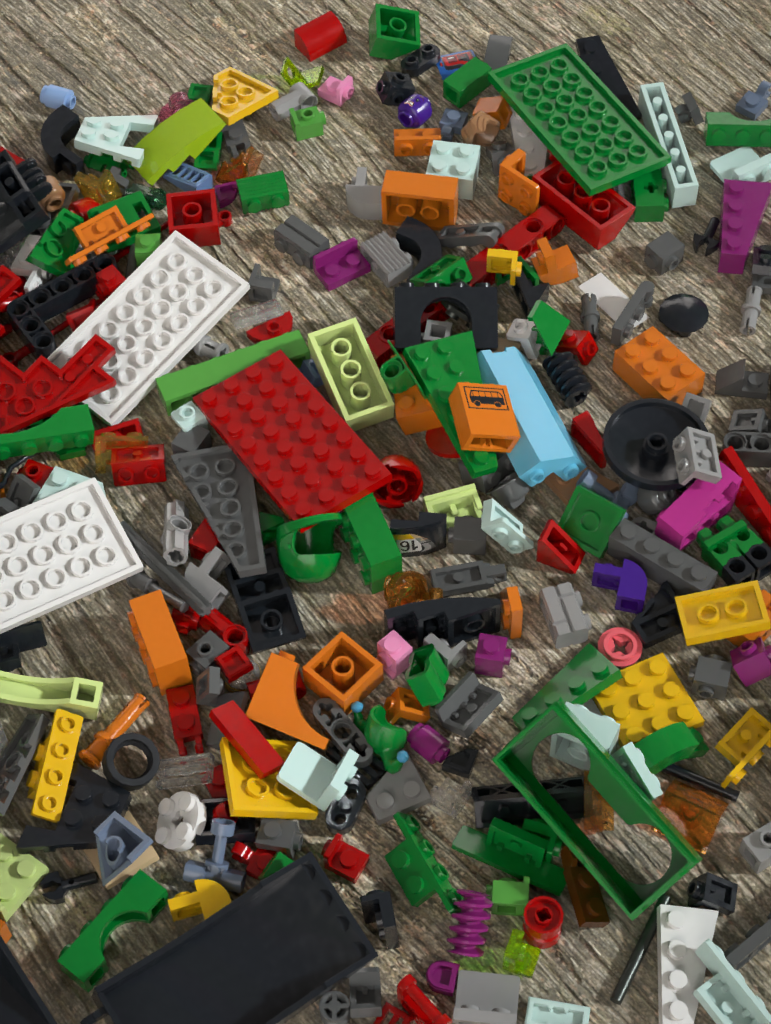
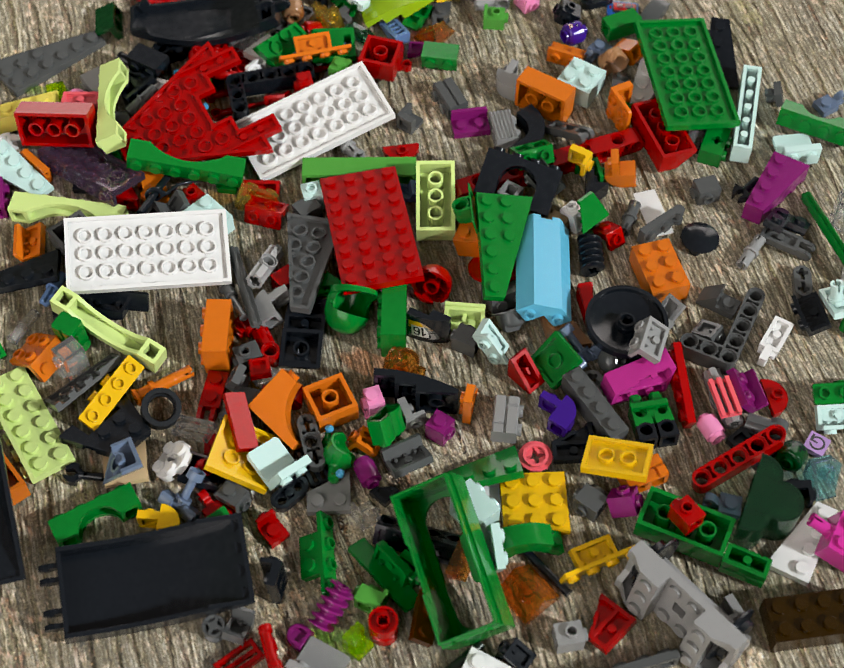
camera: 20 degrees right, 0 degrees up
clear tile [229,299,284,330] -> none
dark grey hinge [429,560,507,598] -> none
orange brick [448,382,520,453] -> none

